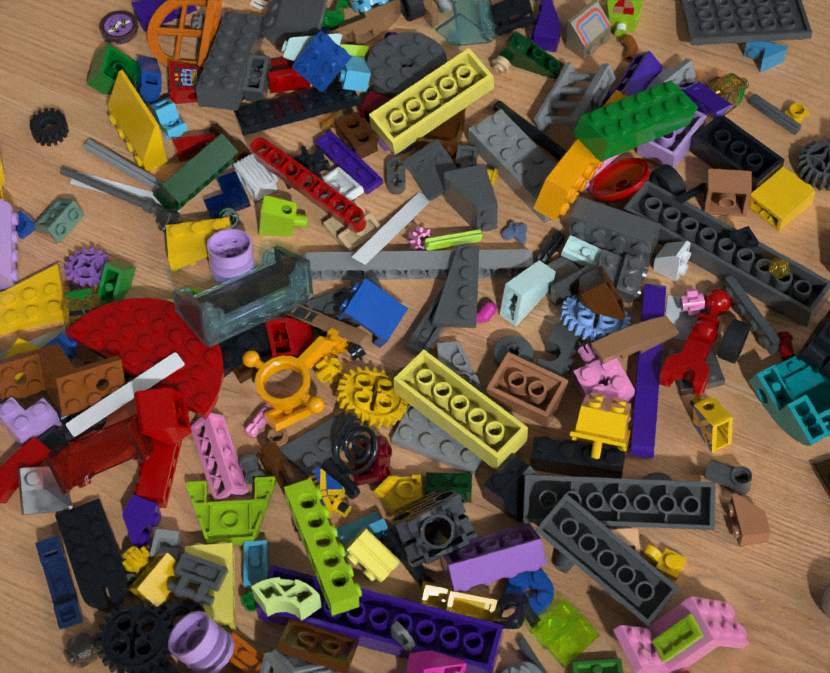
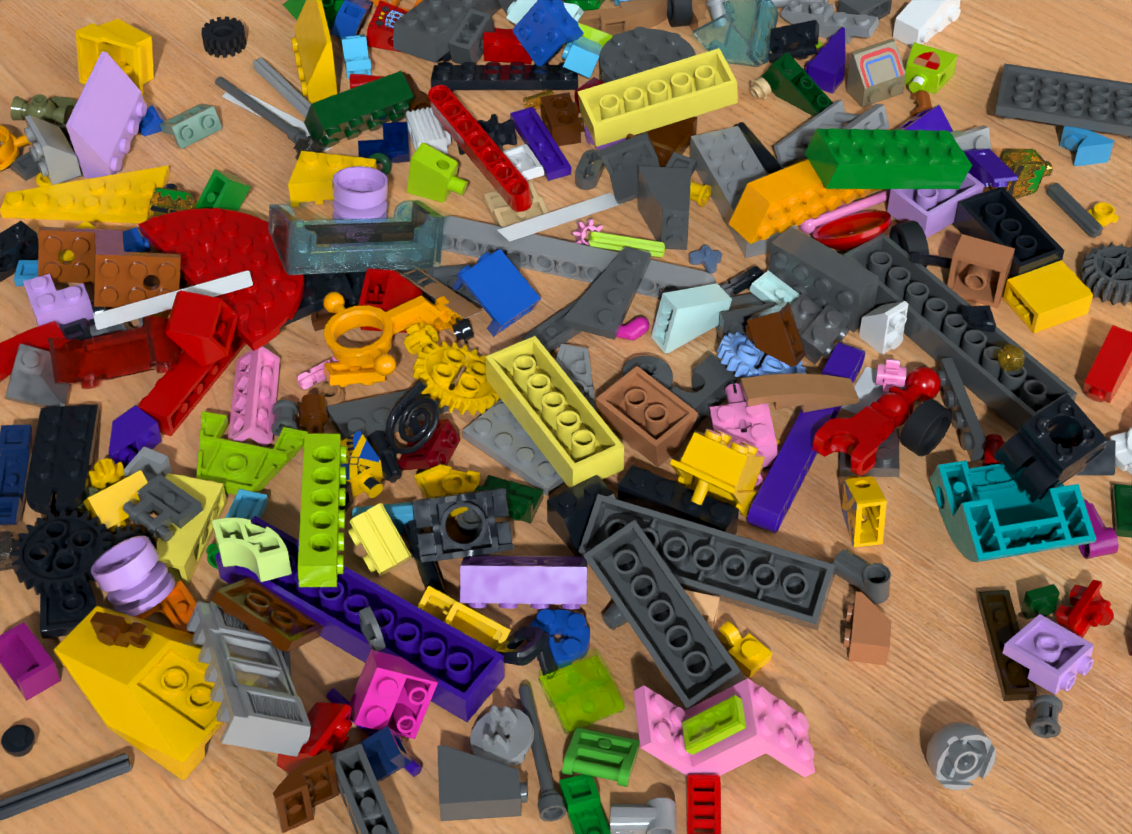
camera: 15 degrees right, 10 degrees down
medium lavender gear [64,247,110,290] -> none

